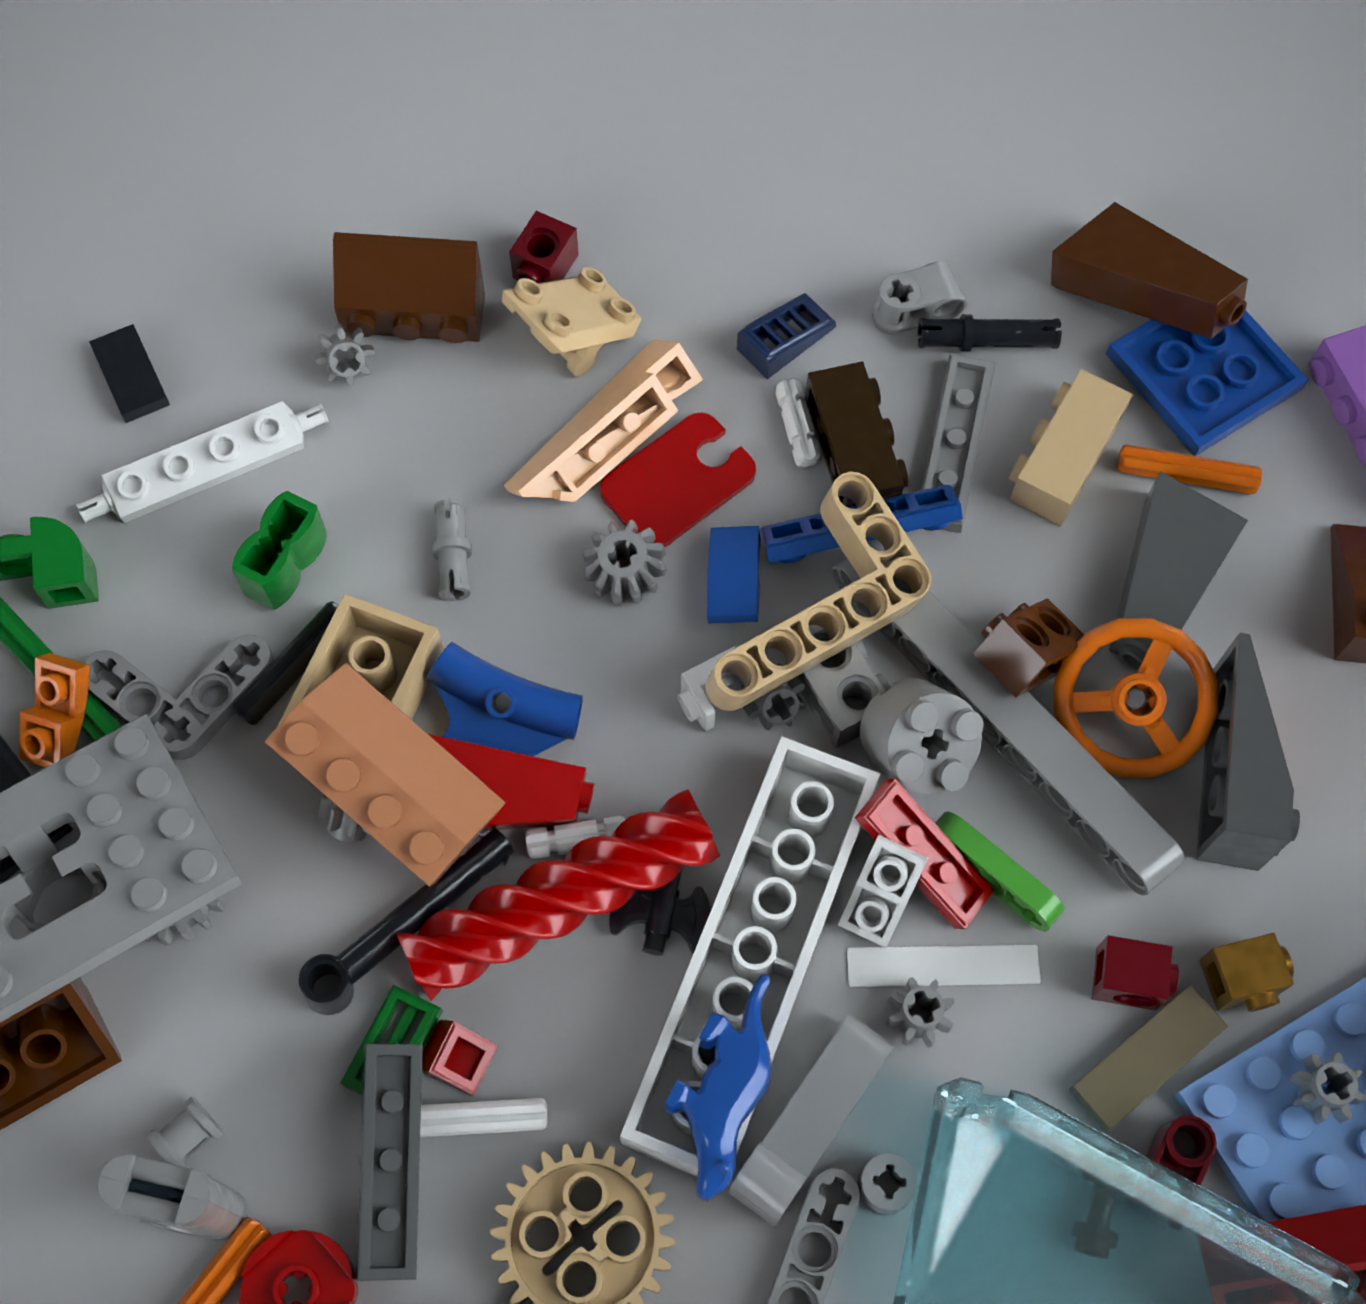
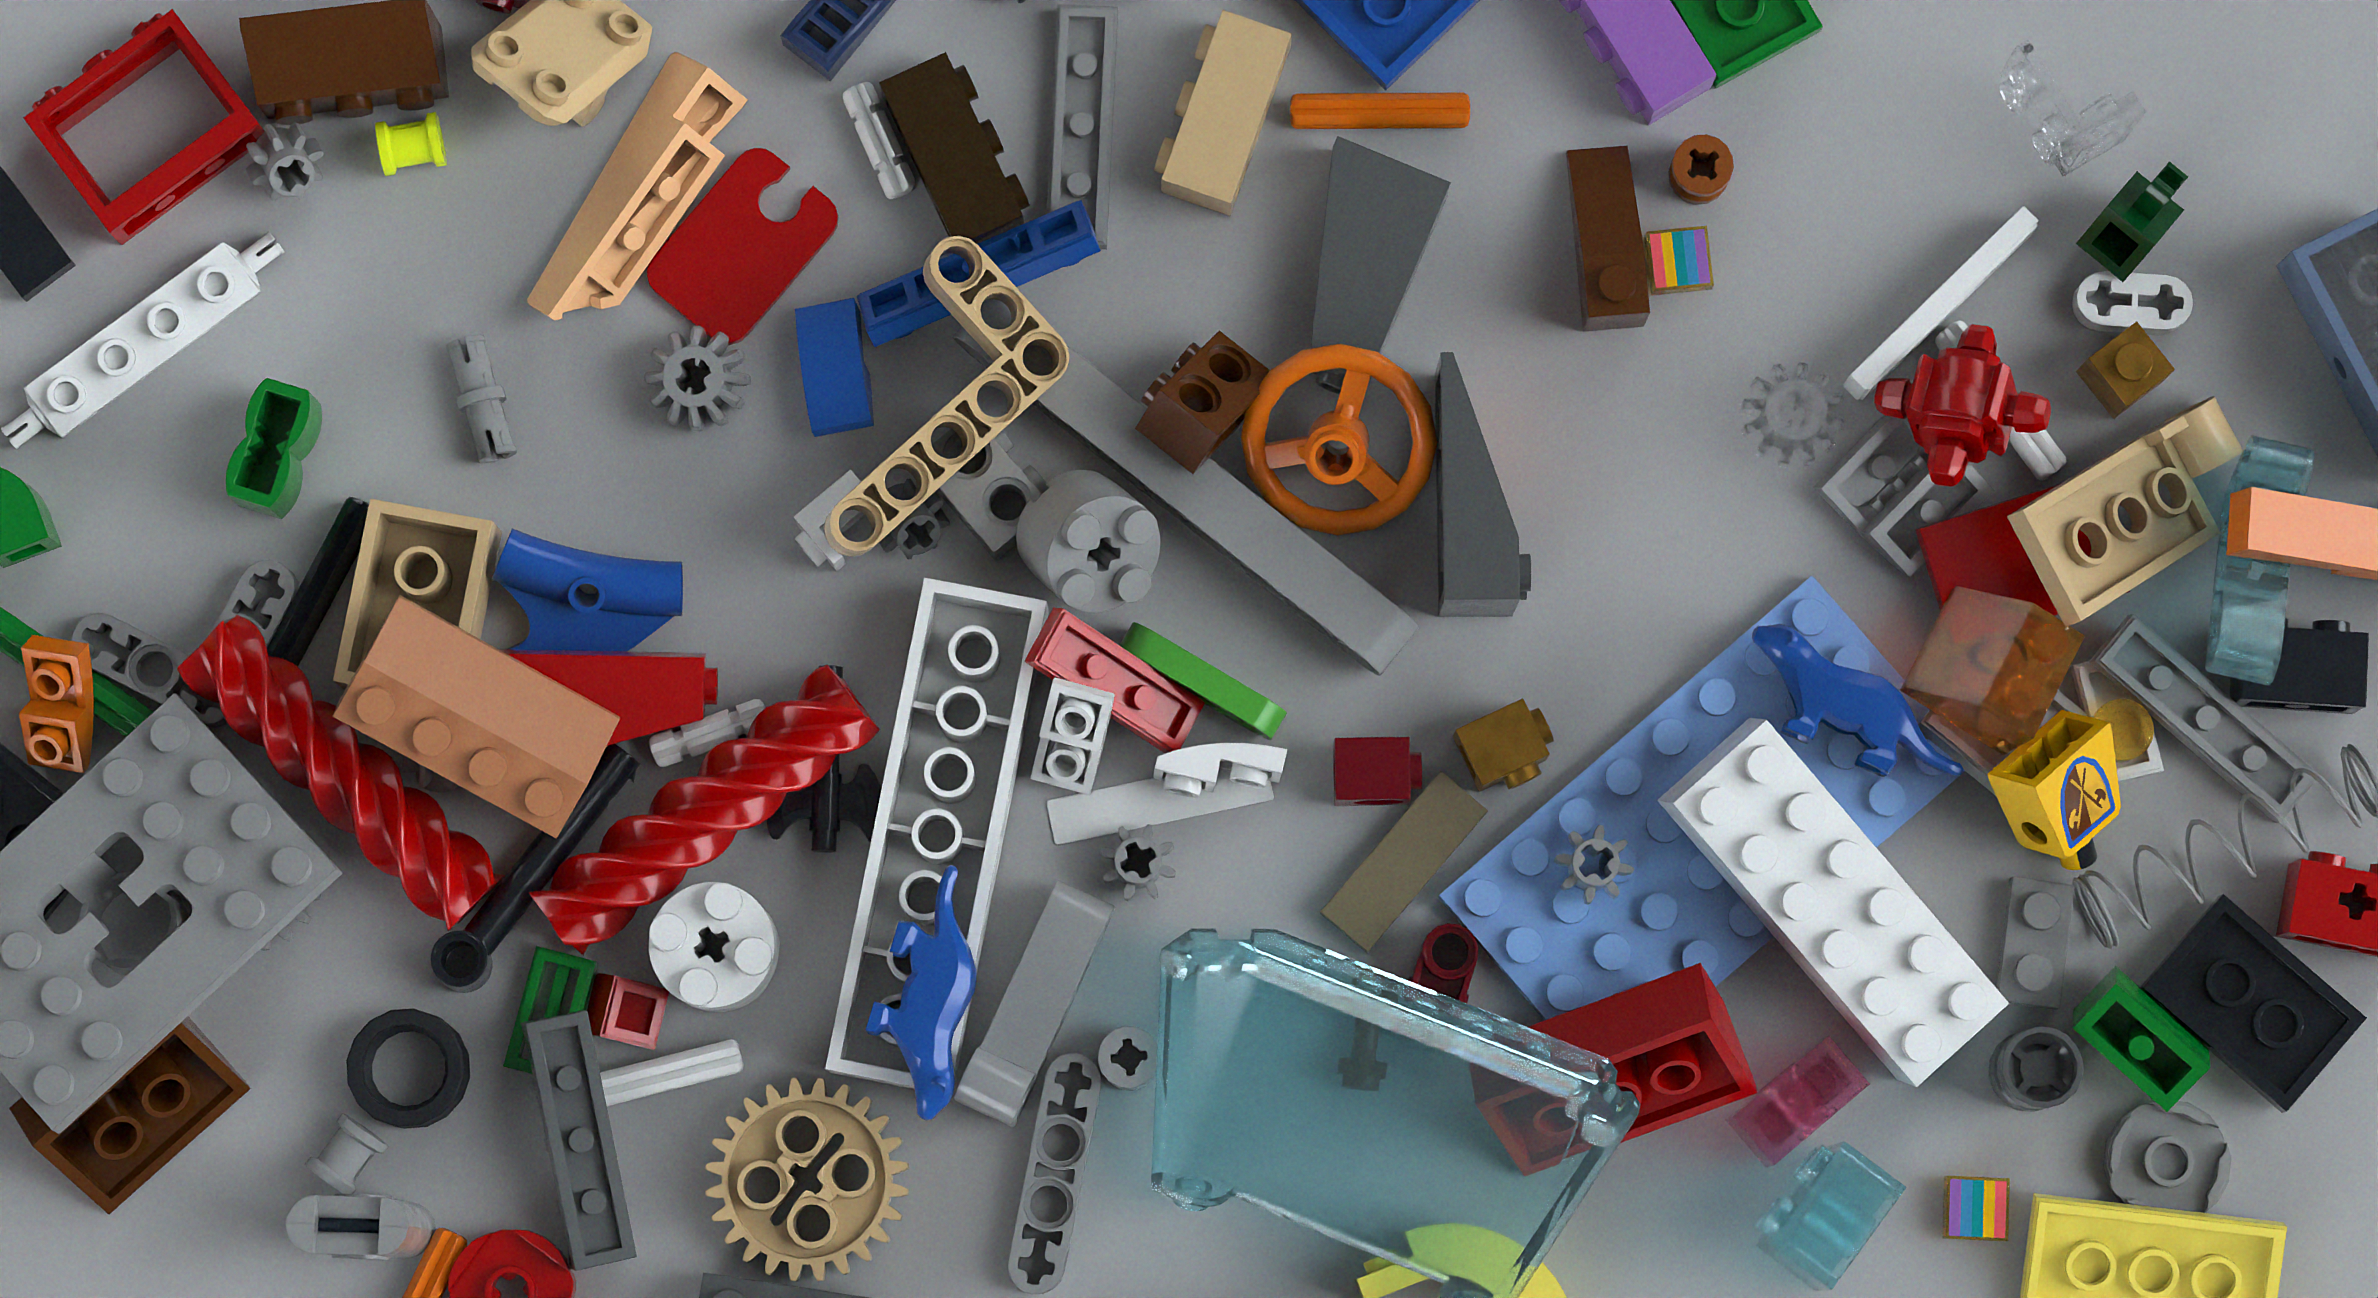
camera: 10 degrees left, 15 degrees up
none -> red window [23,9,265,245]
none -> red piece [177,615,505,931]
none -> black tyre [346,1008,470,1129]
none -> neon yellow bush [375,112,447,176]
none -> white brick [649,882,780,1012]
none -> white slope [1153,743,1287,798]

